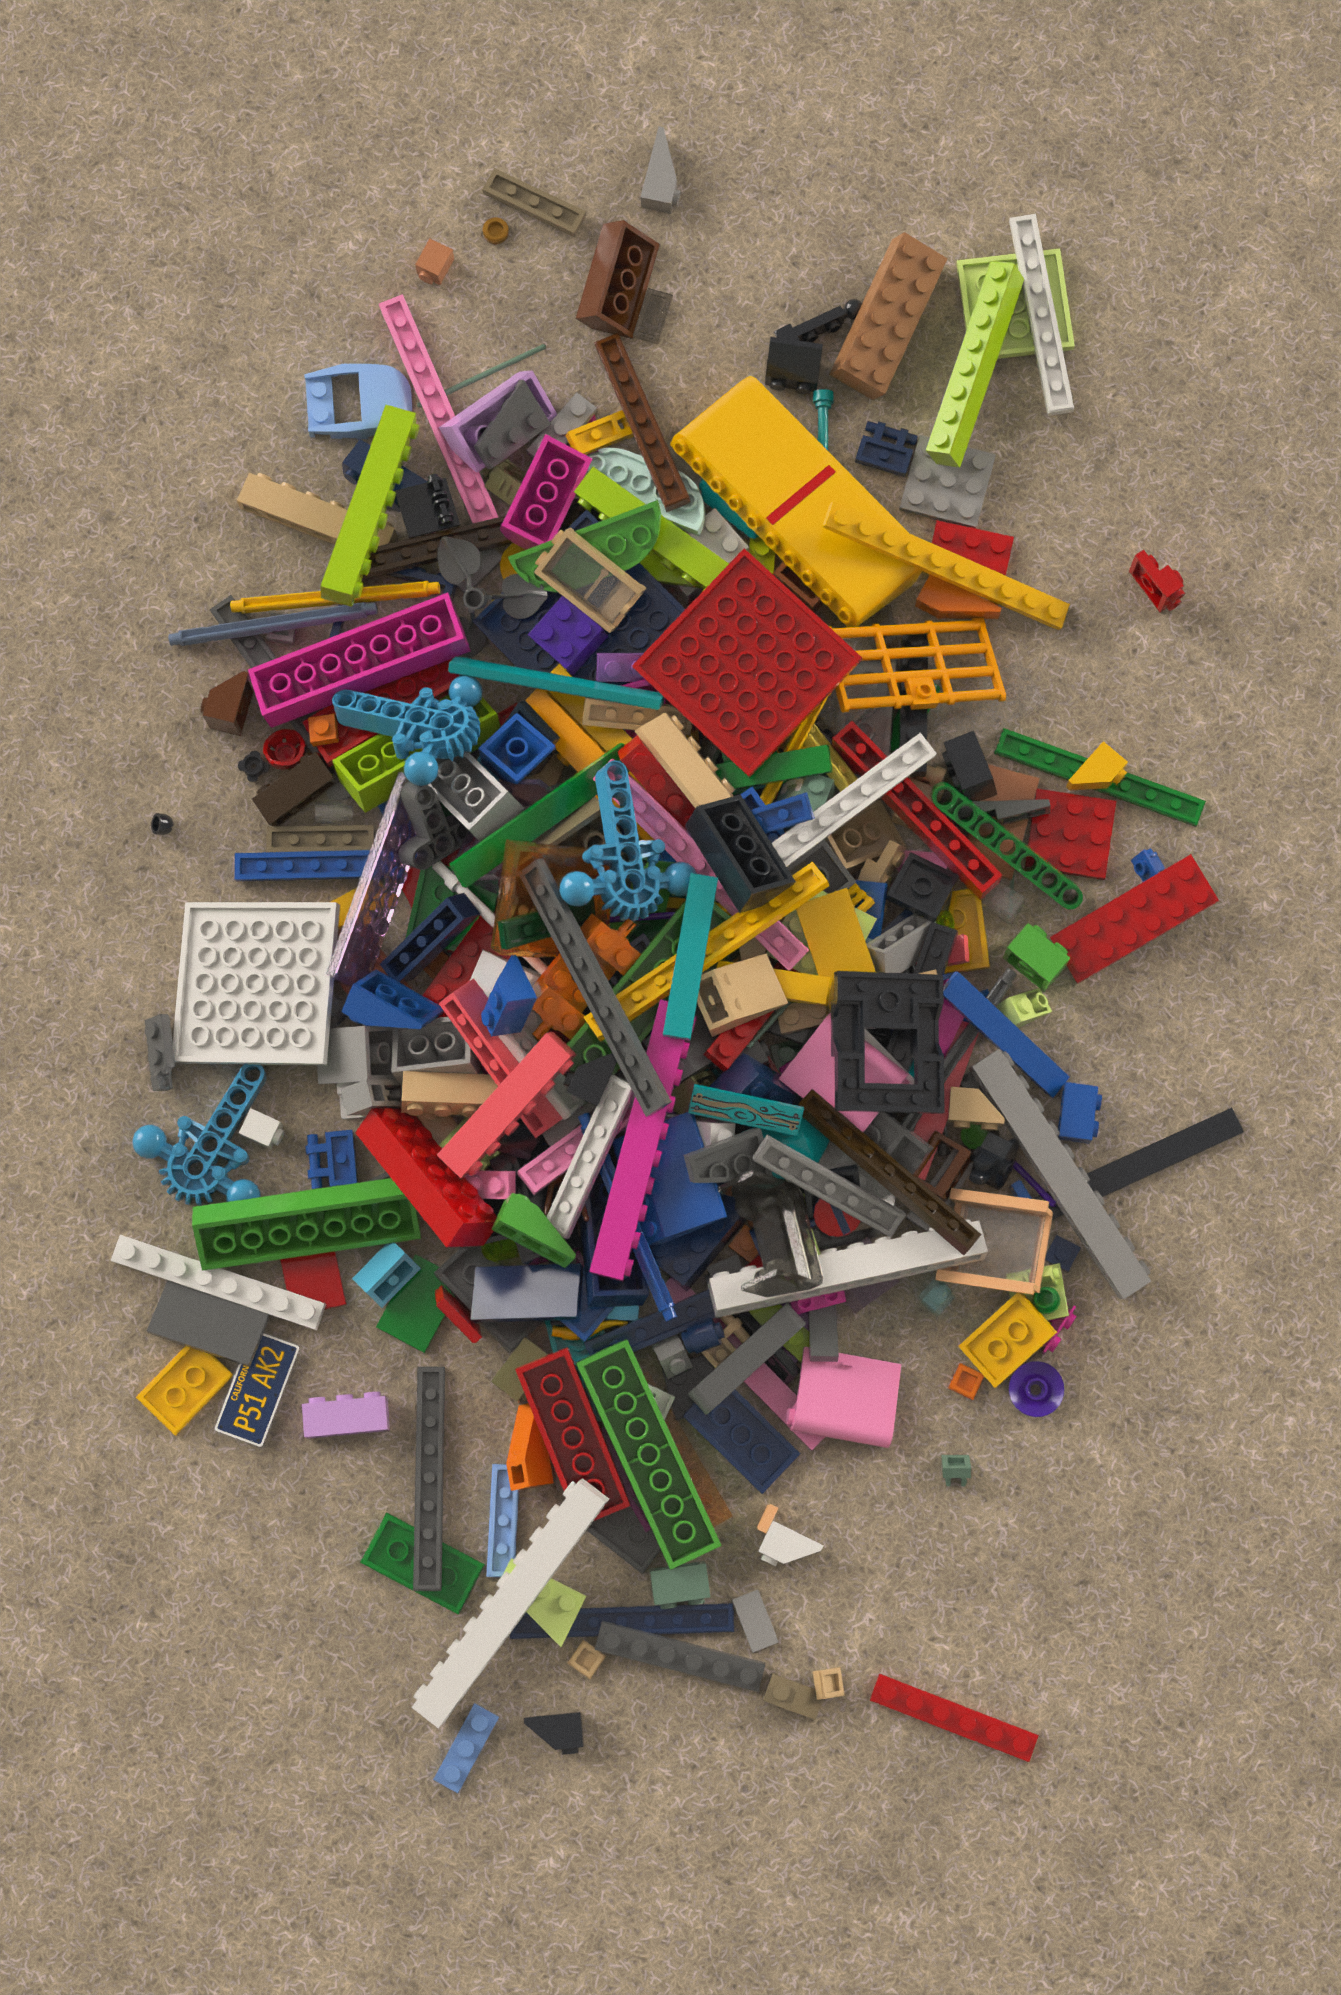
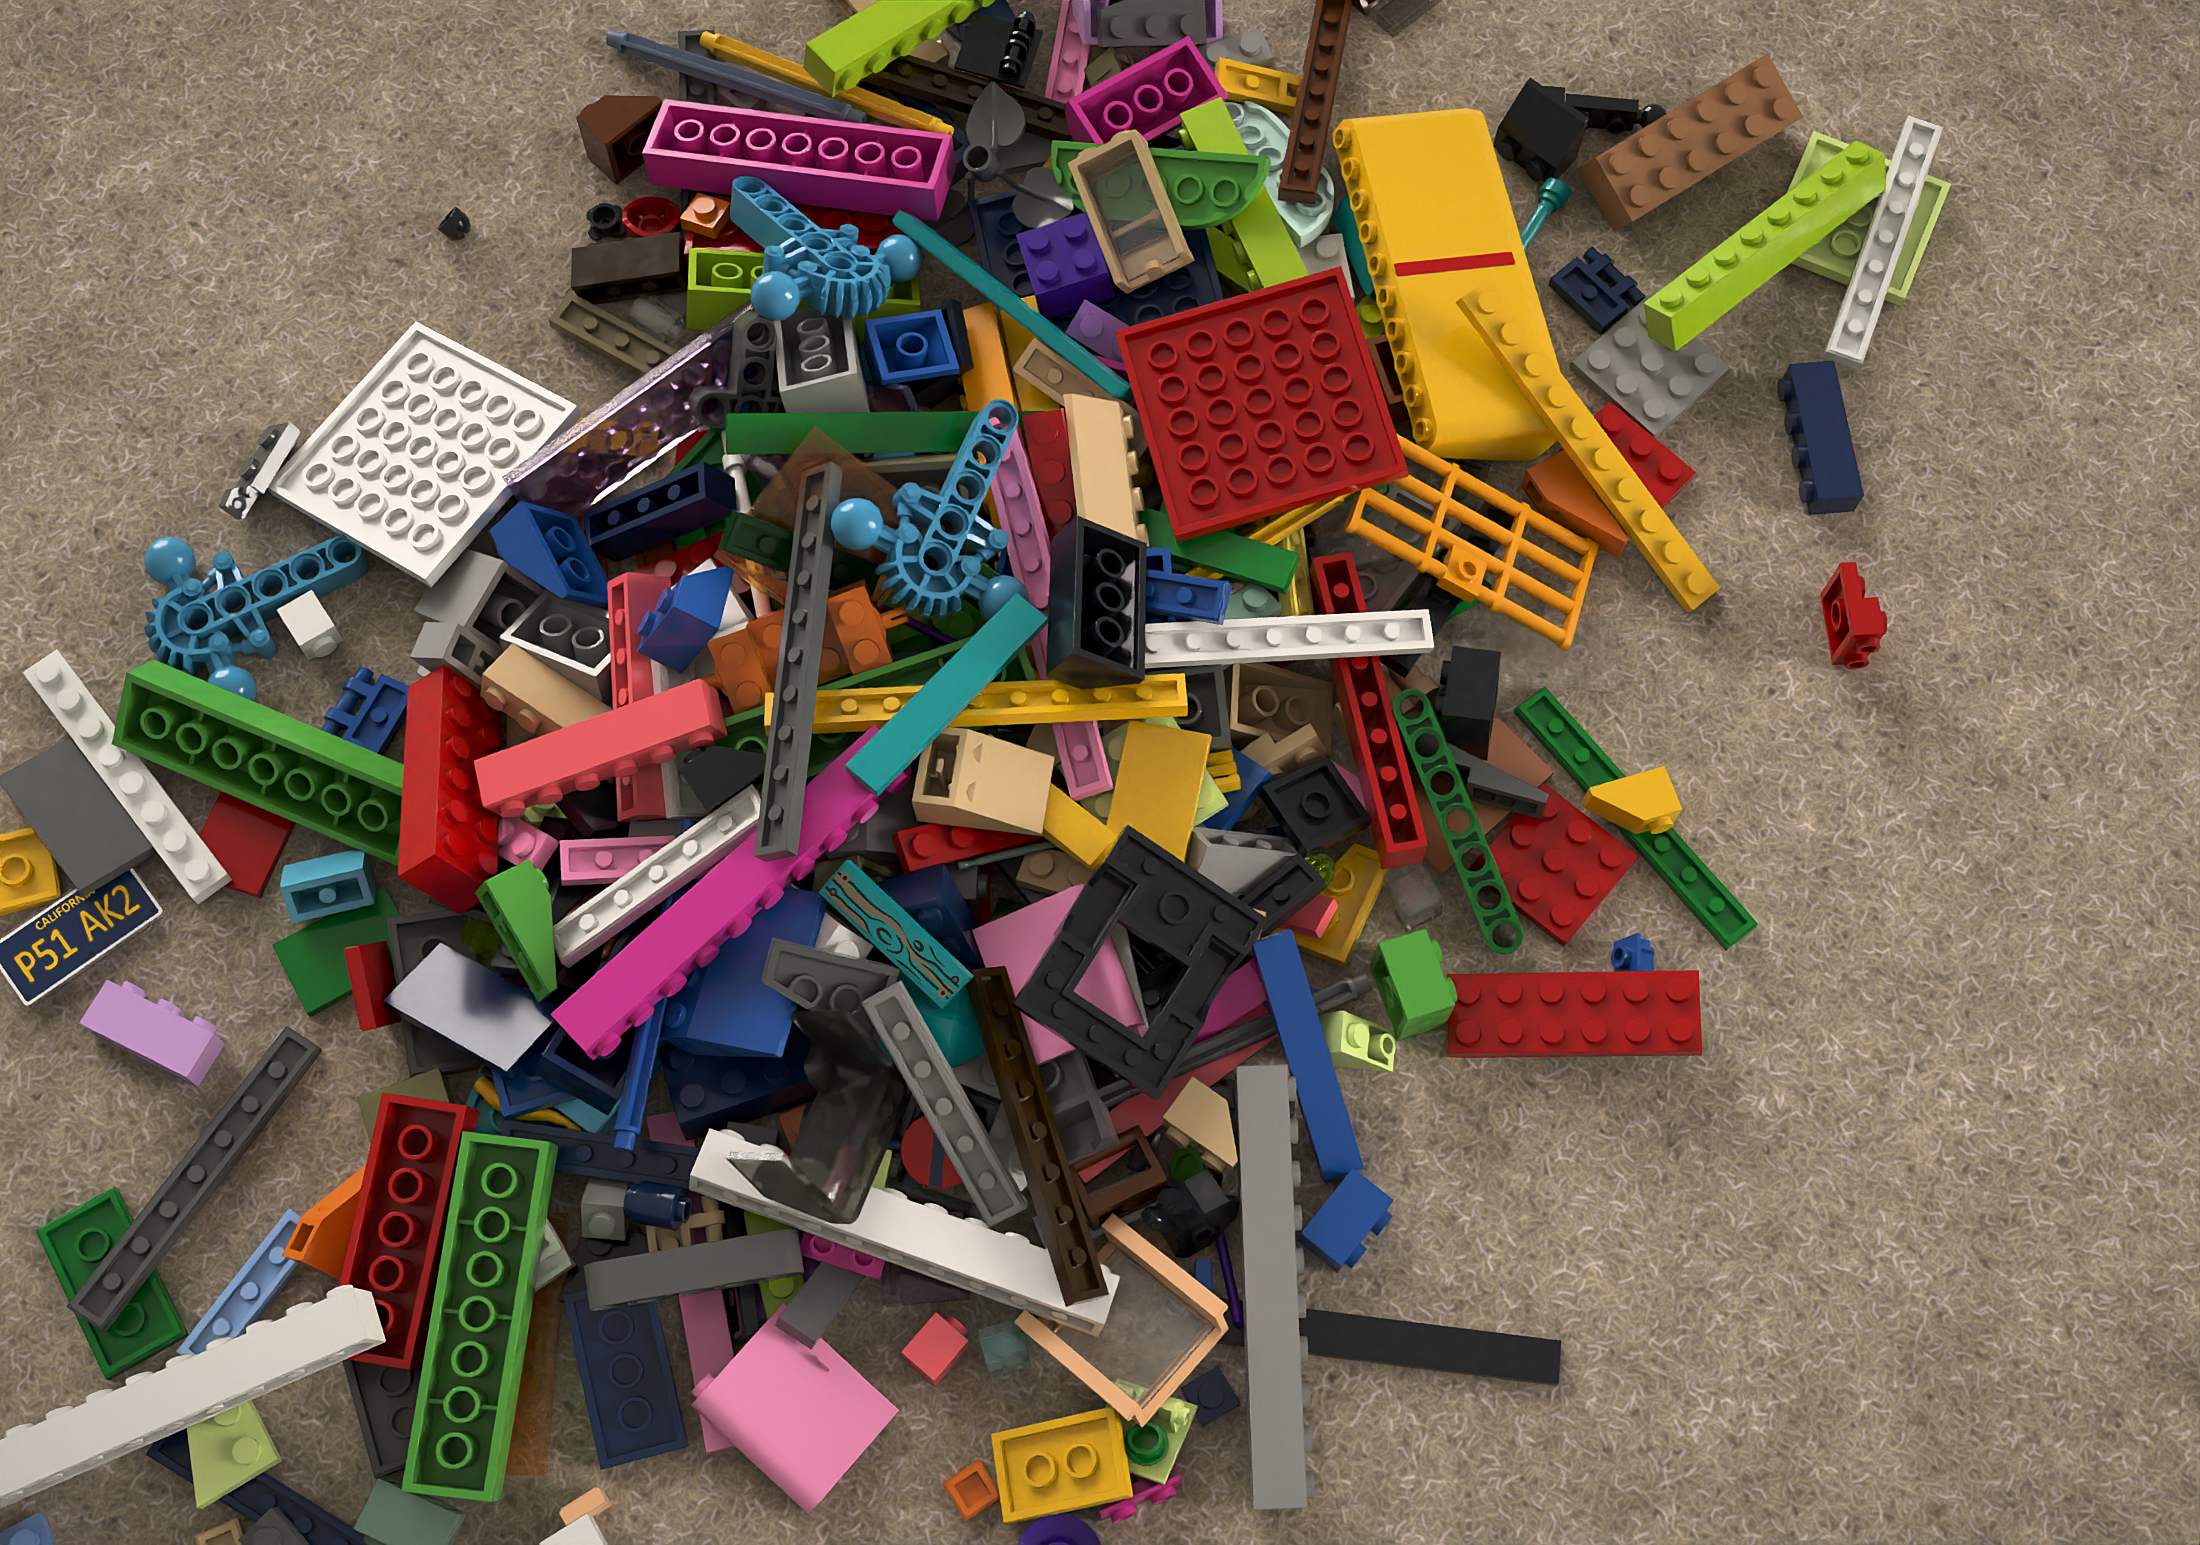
camera: 25 degrees right, 10 degrees down
blue plate [234,849,396,882] -> none
none -> coral brick [901,1312,970,1387]
none -> dark blue brick [1777,361,1864,515]

